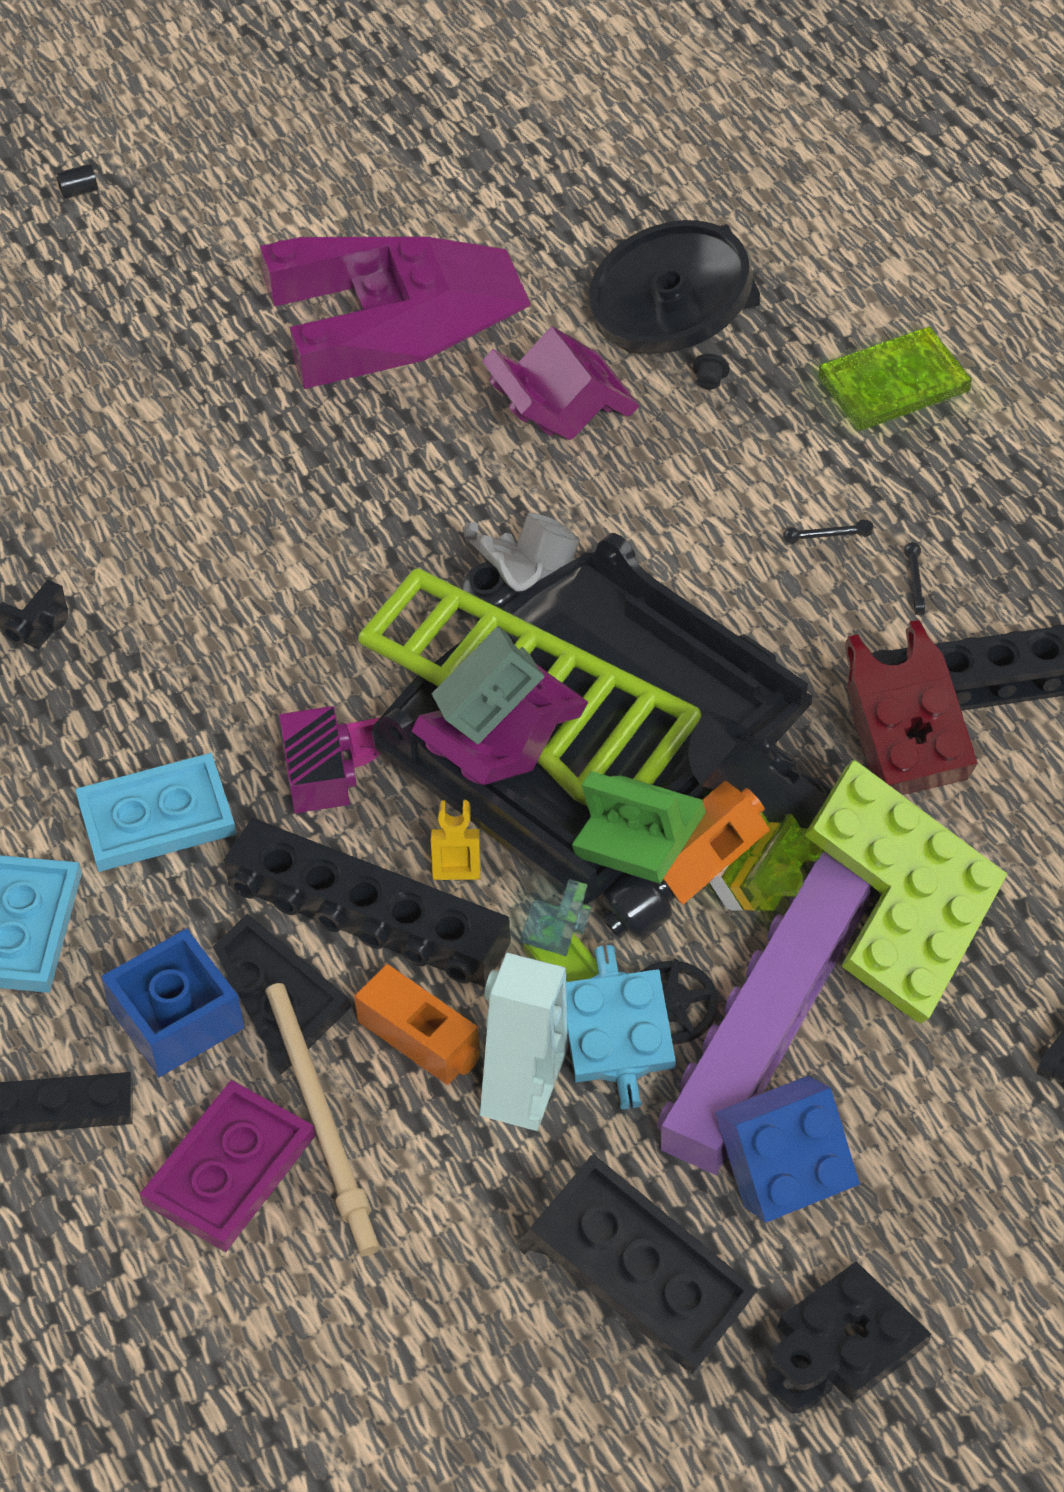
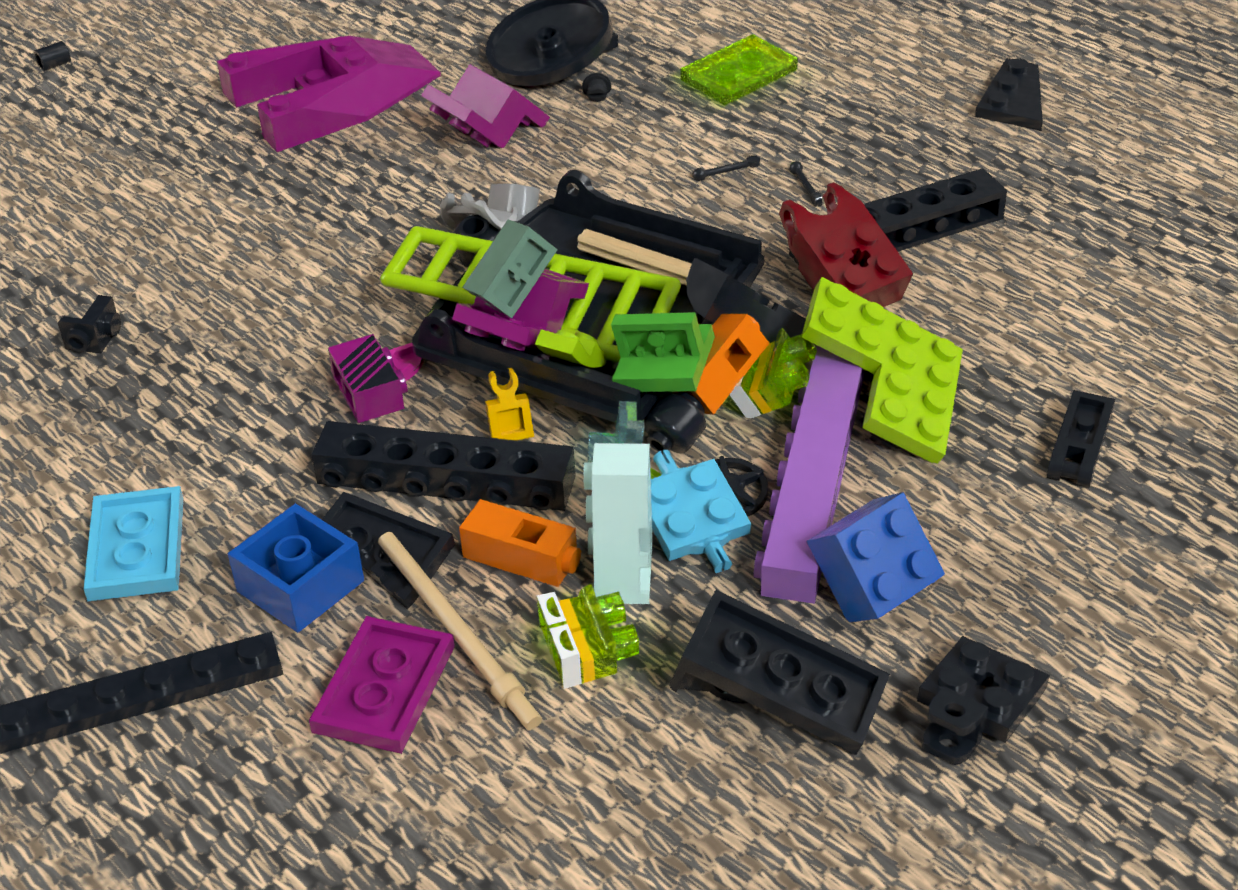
camera: 15 degrees left, 10 degrees down
medium azure plate [75,753,237,872] -> none
none -> lime slope [535,329,607,368]
none -> clear neon green hips [537,584,639,689]
none -> tan axle [577,229,692,286]

